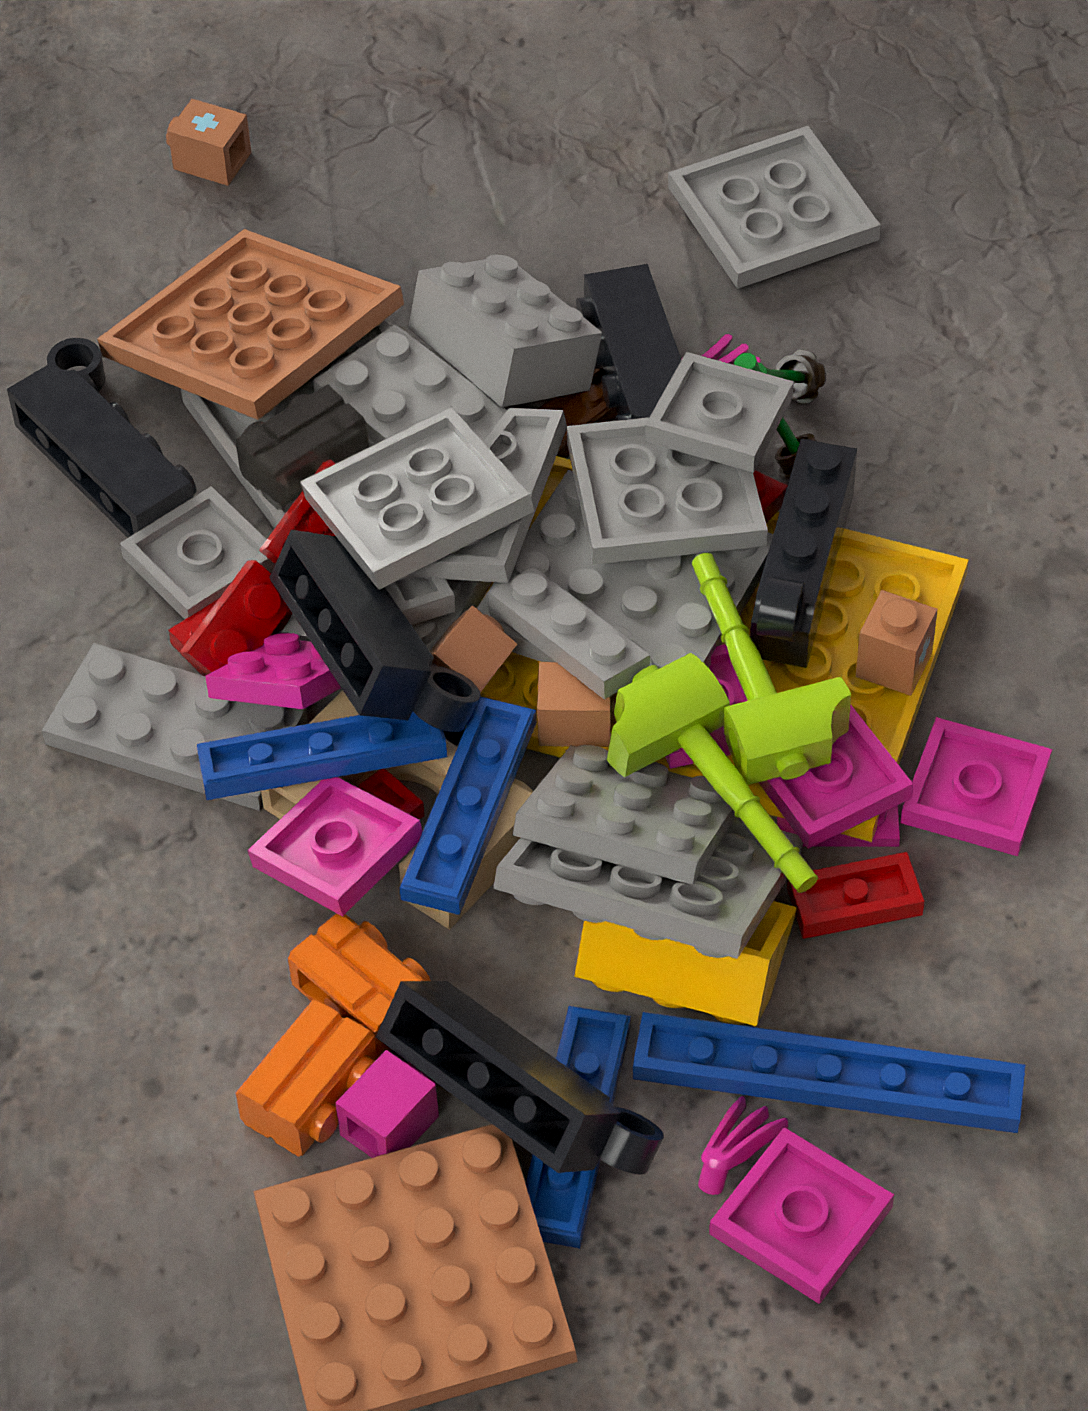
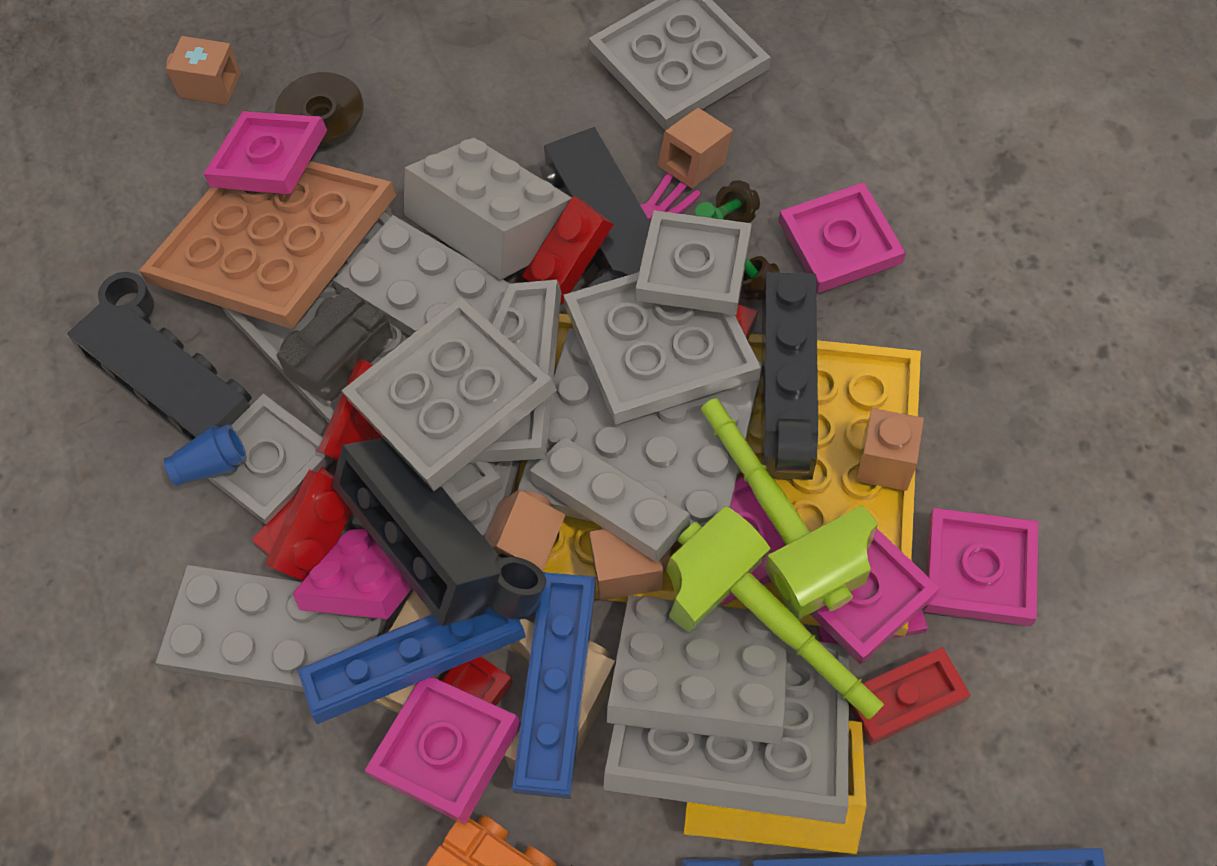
camera: 10 degrees left, 10 degrees up
none -> blue cone [164,424,246,486]
none -> dark pink plate [203,111,327,195]
none -> dark brown dish [275,72,364,145]
none -> red plate [522,196,614,305]
none -> nougat brick [657,108,733,189]
none -> dark pink plate [779,182,906,293]

